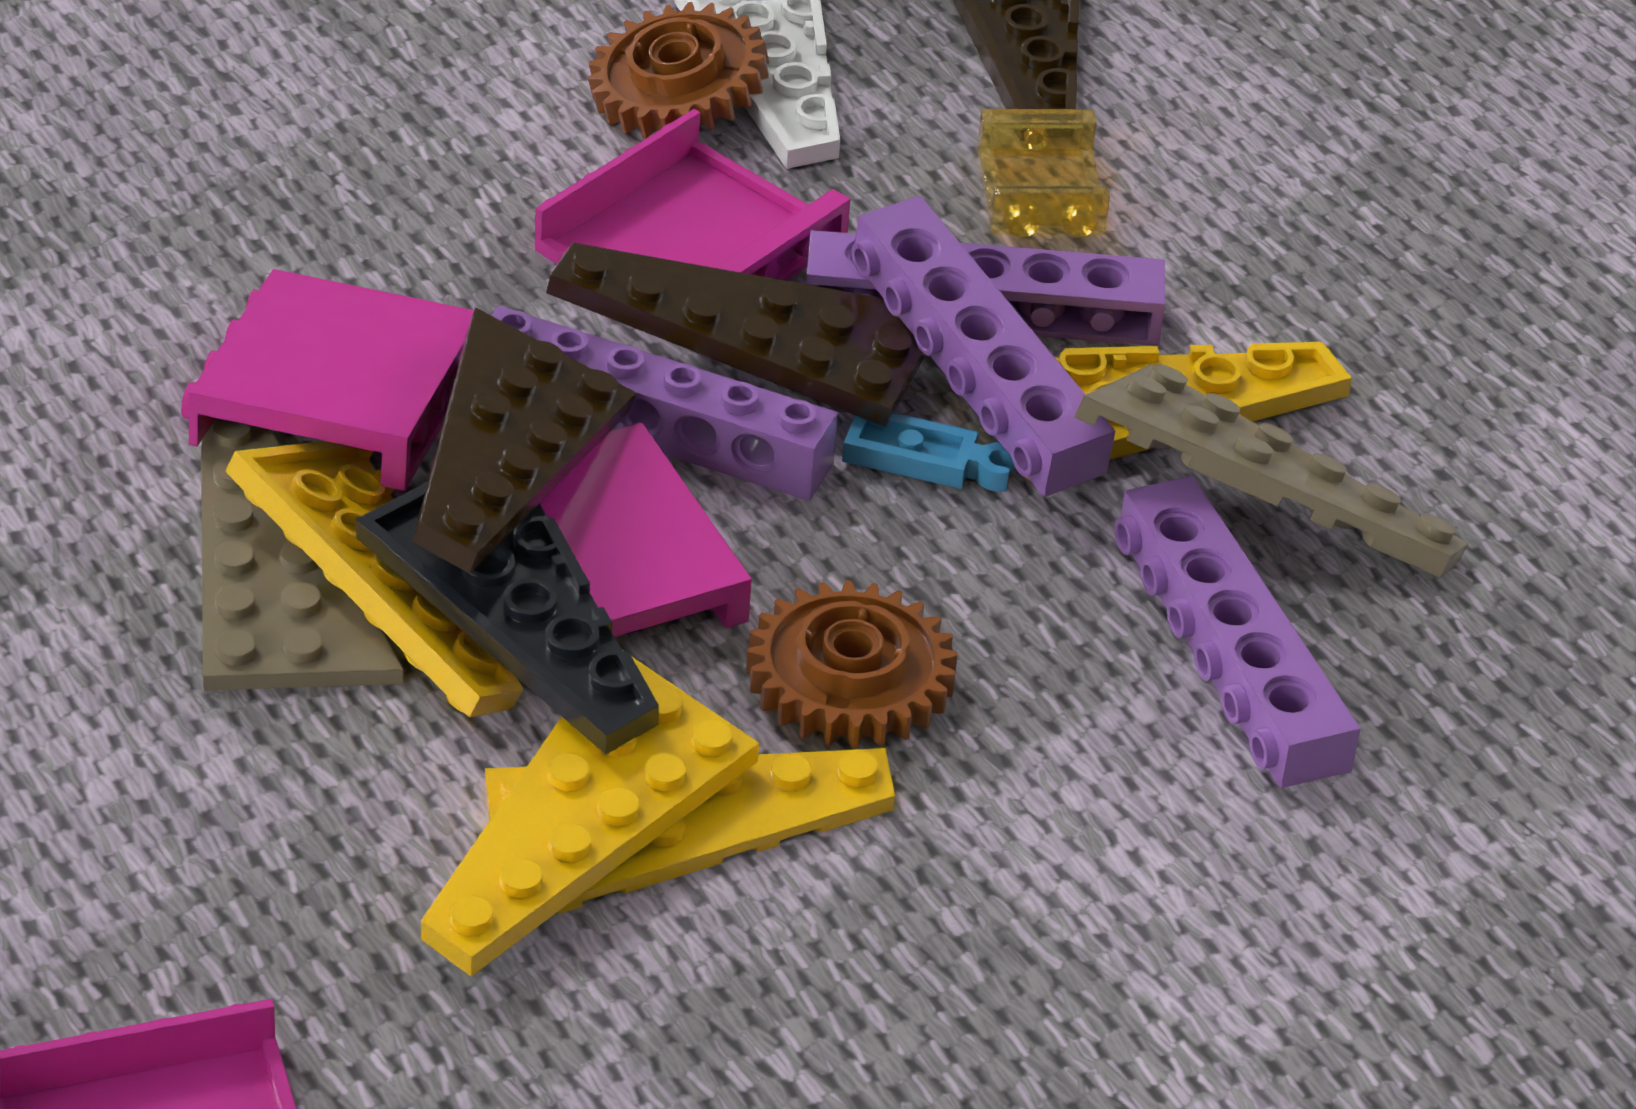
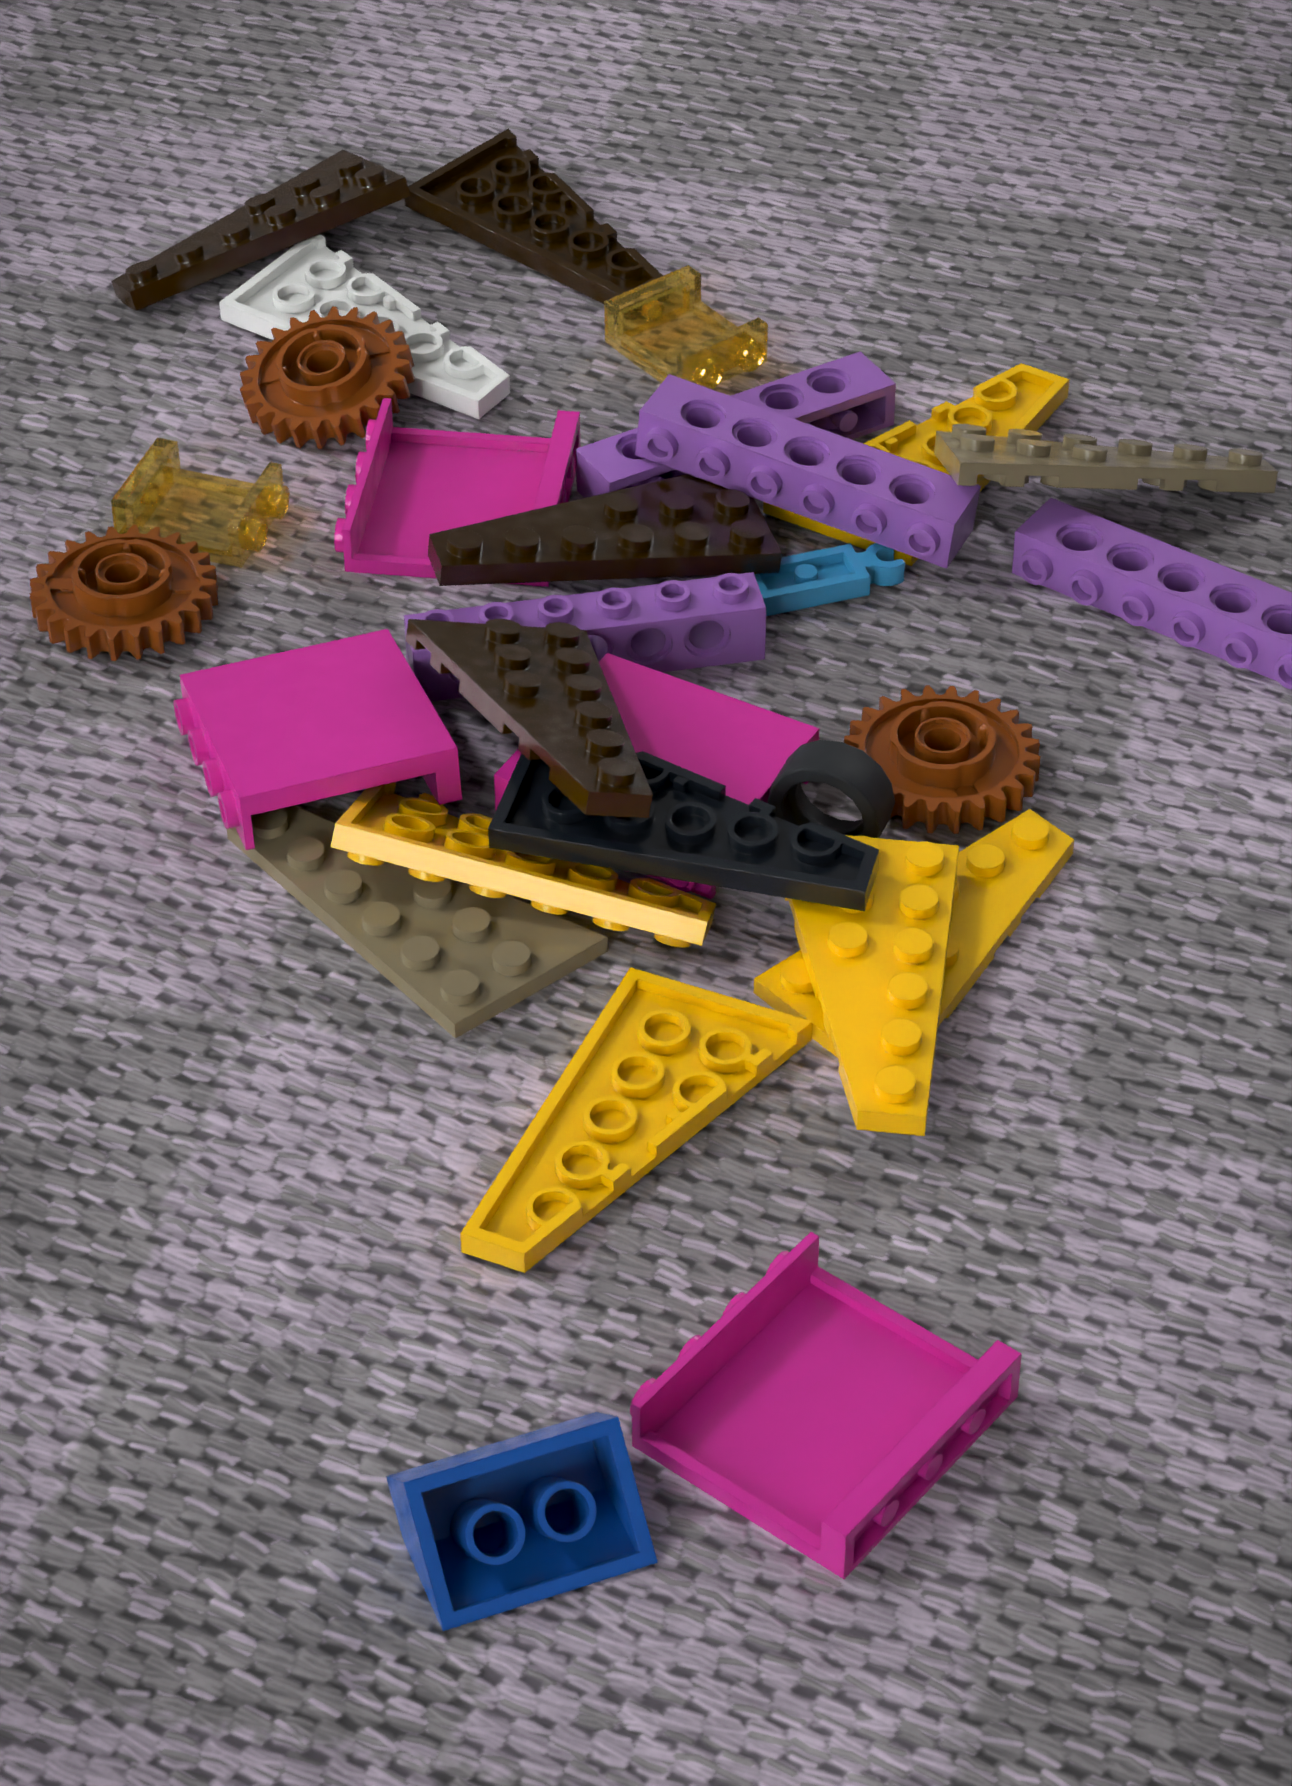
camera: 30 degrees left, 0 degrees up
none -> dark orange gear [30,525,219,661]
none -> clear yellow panel [111,438,290,568]
none -> yellow wing [460,967,813,1273]
none -> black tyre [768,740,895,838]

